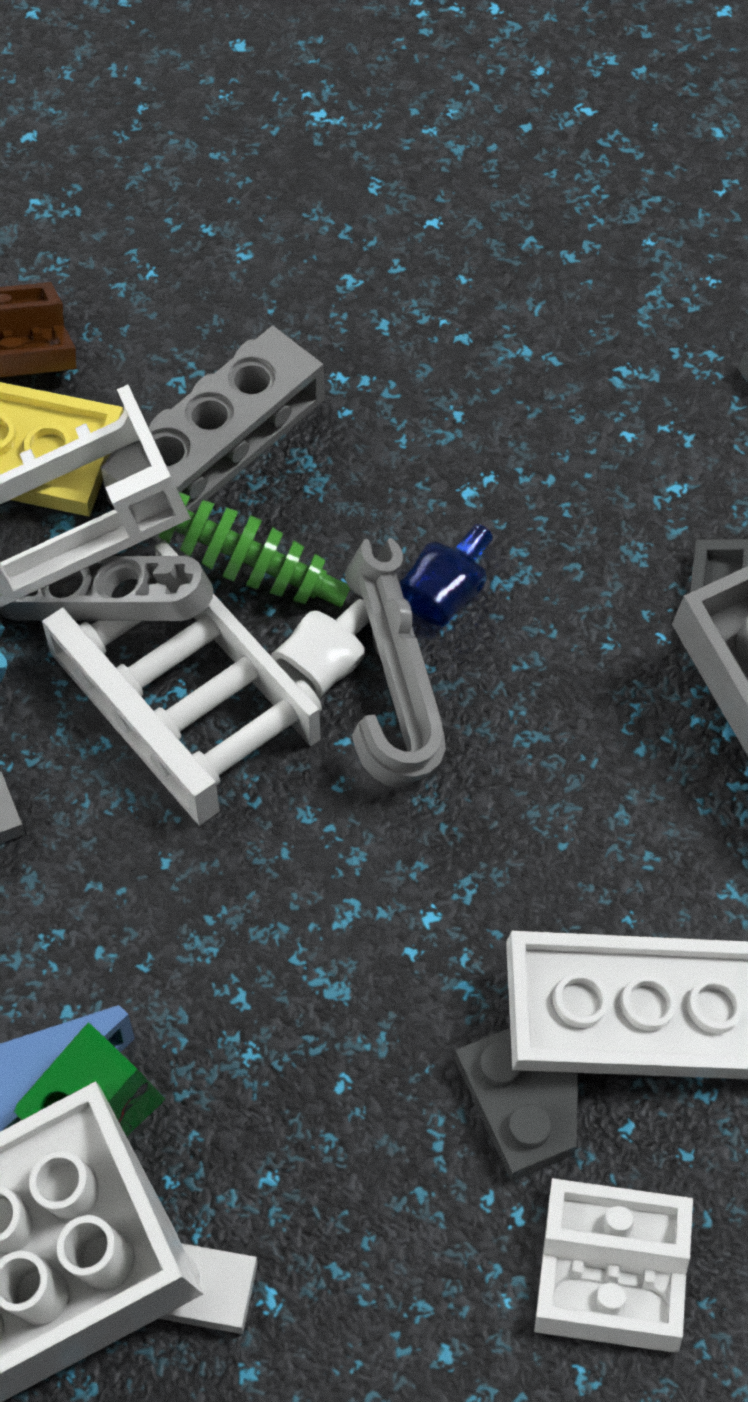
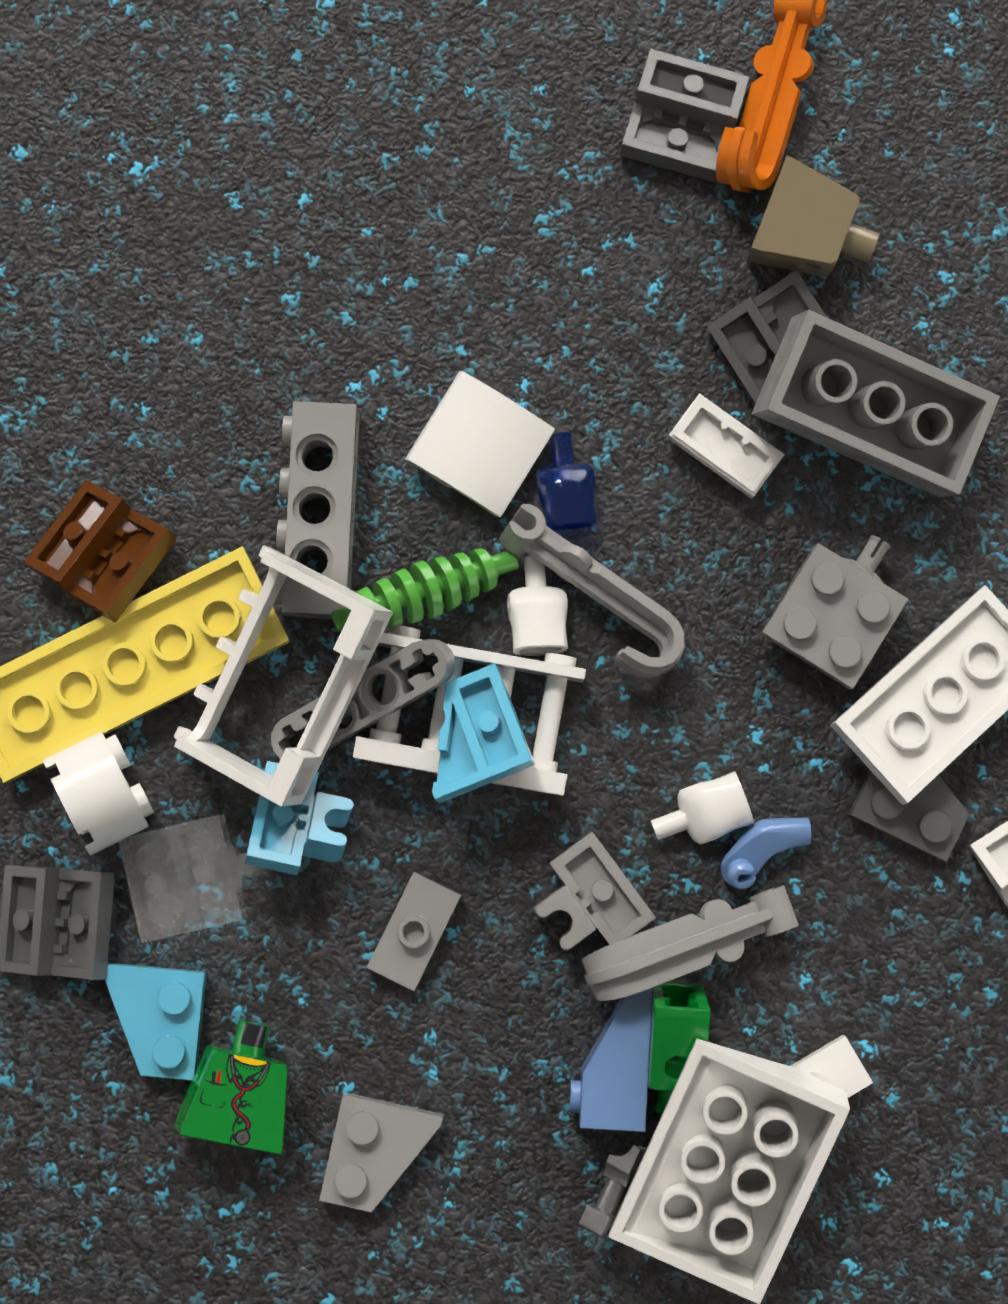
camera: 40 degrees left, 25 degrees up
none -> white slope [405,371,555,517]
none -> medium azure wing [432,663,535,804]
none -> light grey plate [533,831,656,951]
none -> light grey piece [581,885,799,1001]
none -> white piece [651,771,754,845]
none -> white plate [668,393,785,499]
none -> medium blue arm [721,818,812,889]
none -> light grey plate [760,535,908,690]

